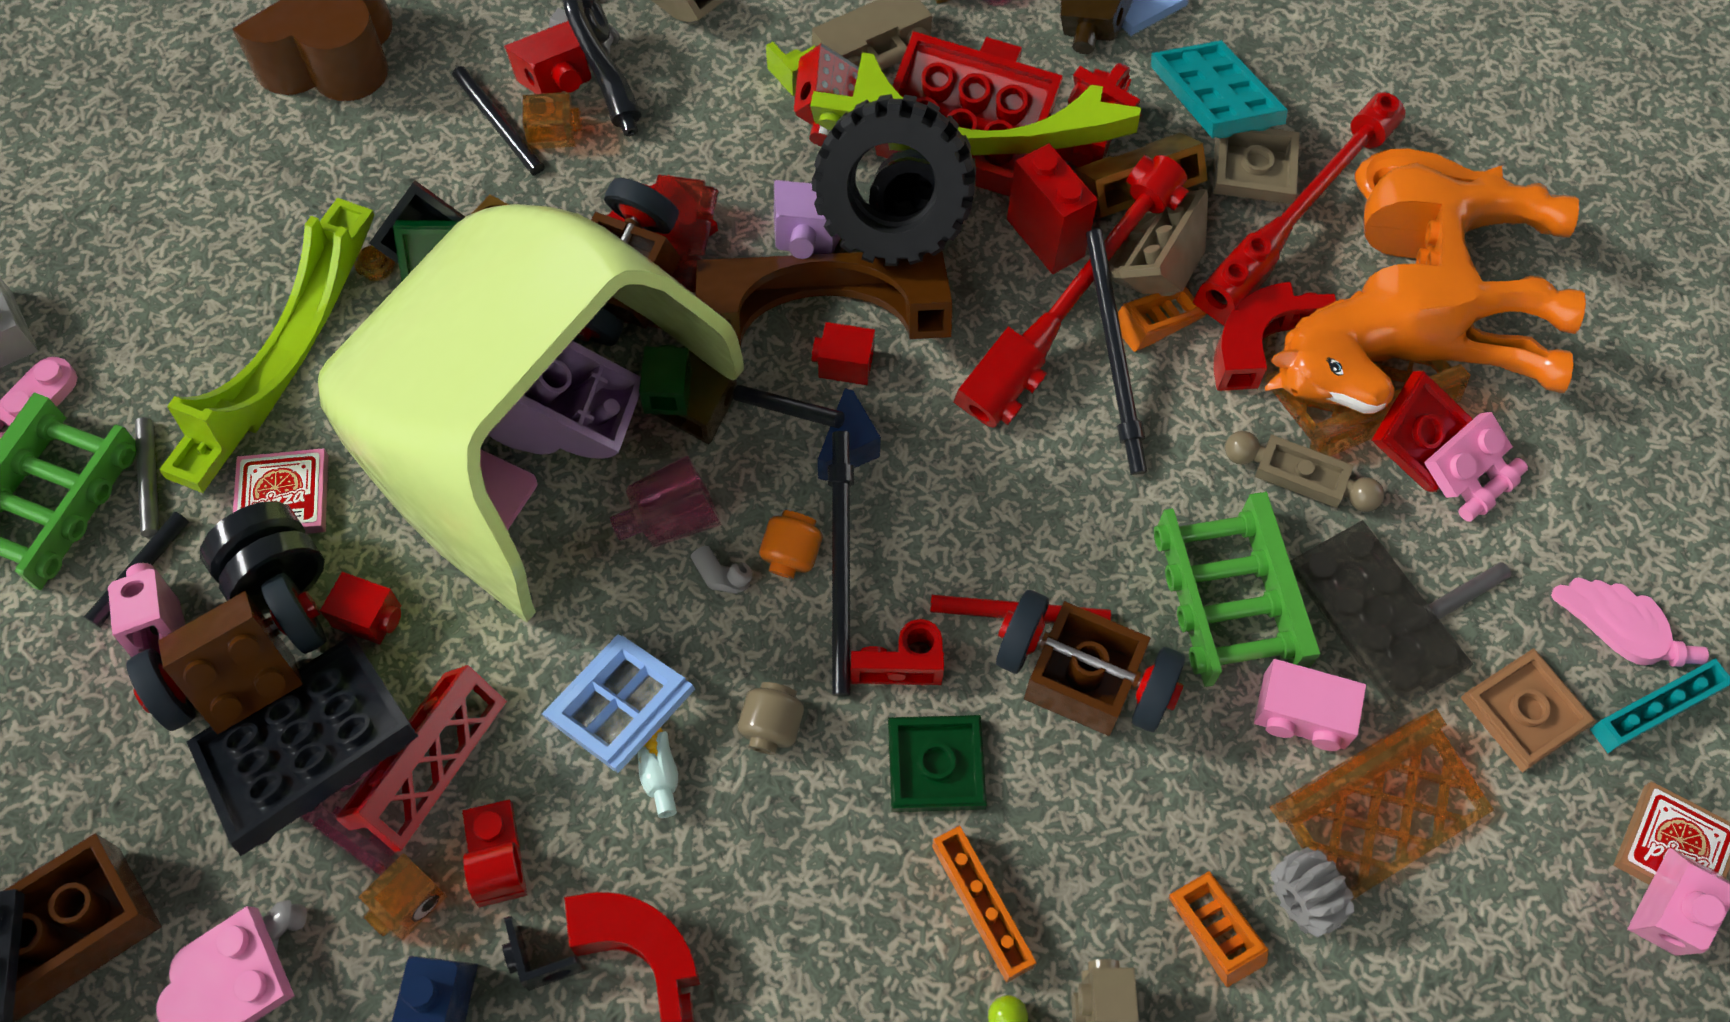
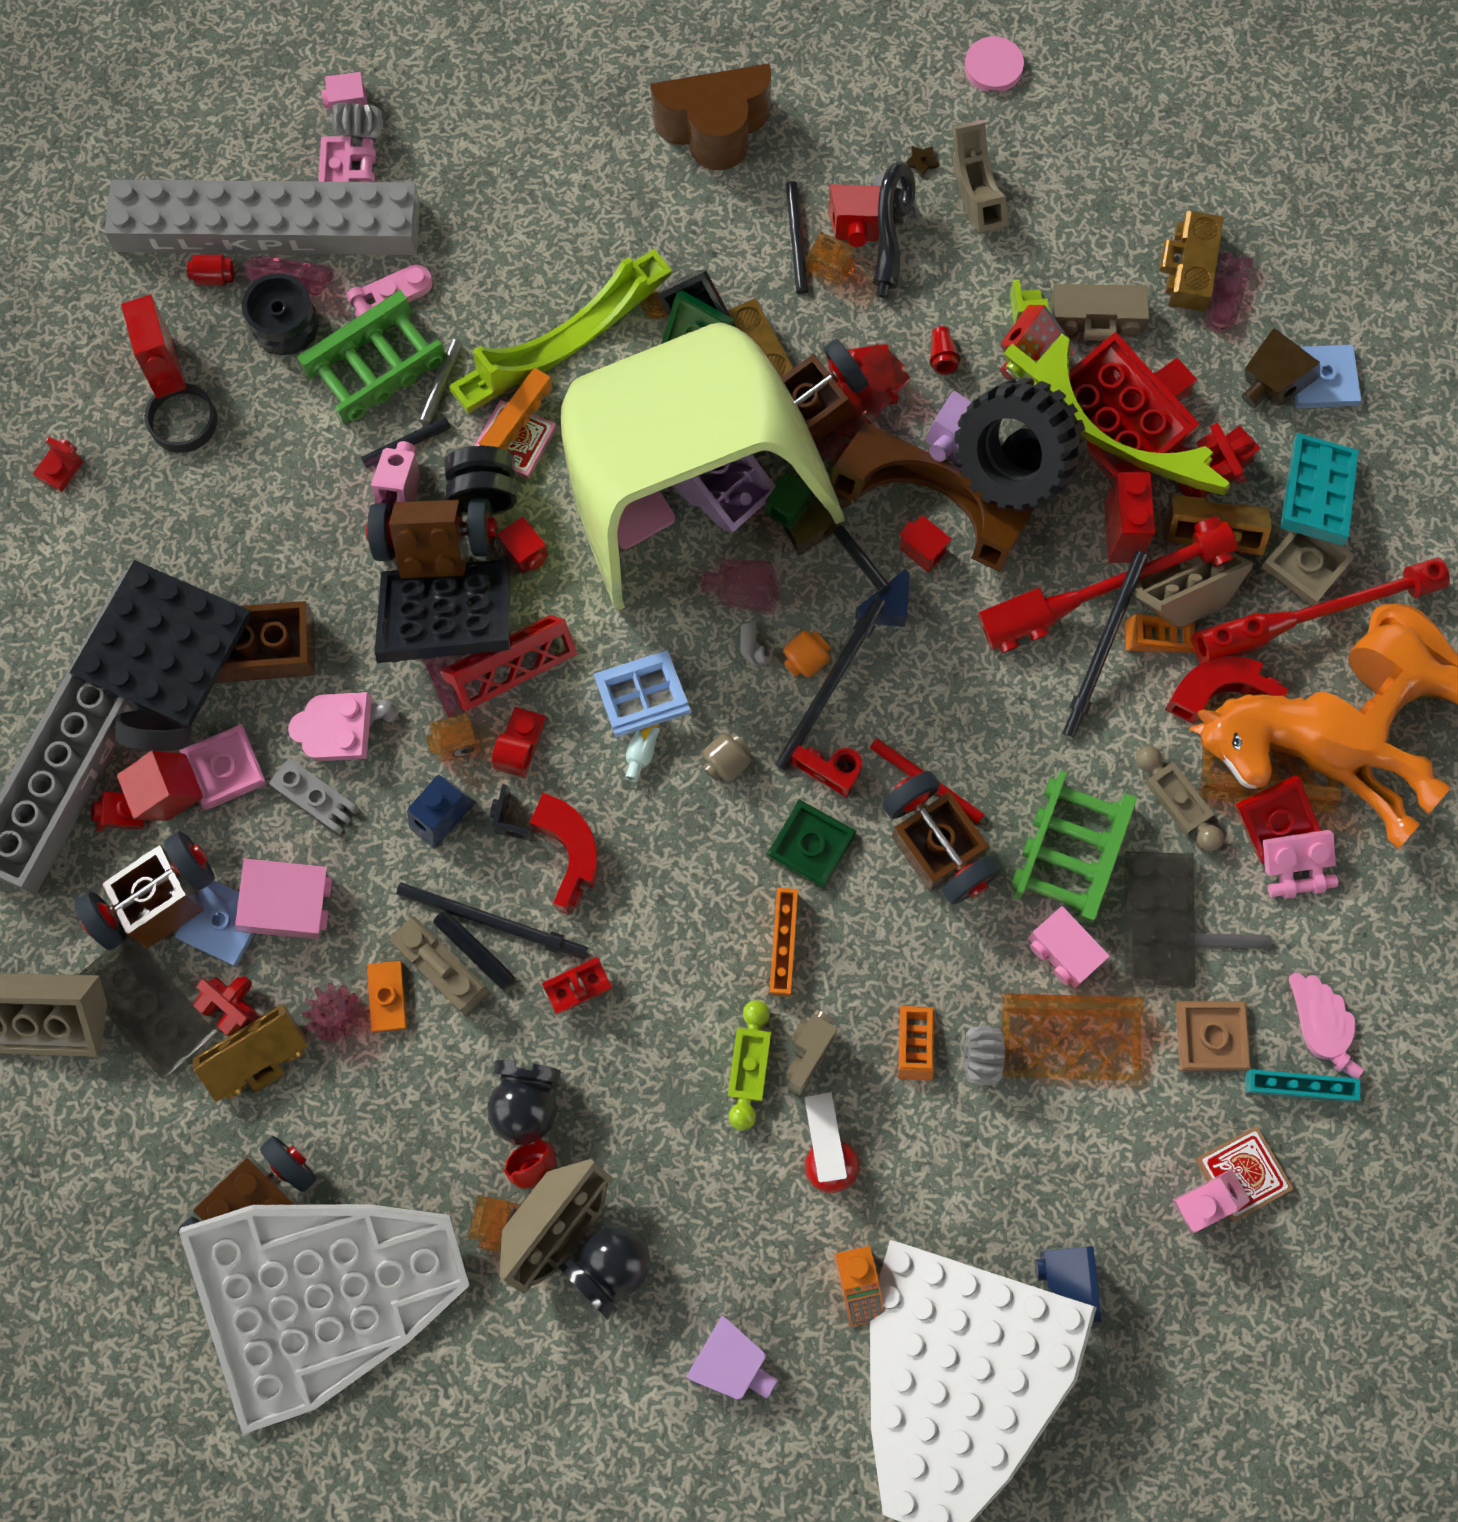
camera: 35 degrees right, 10 degrees up
none -> orange piece [478,367,552,450]
none -> red cone [929,326,960,375]

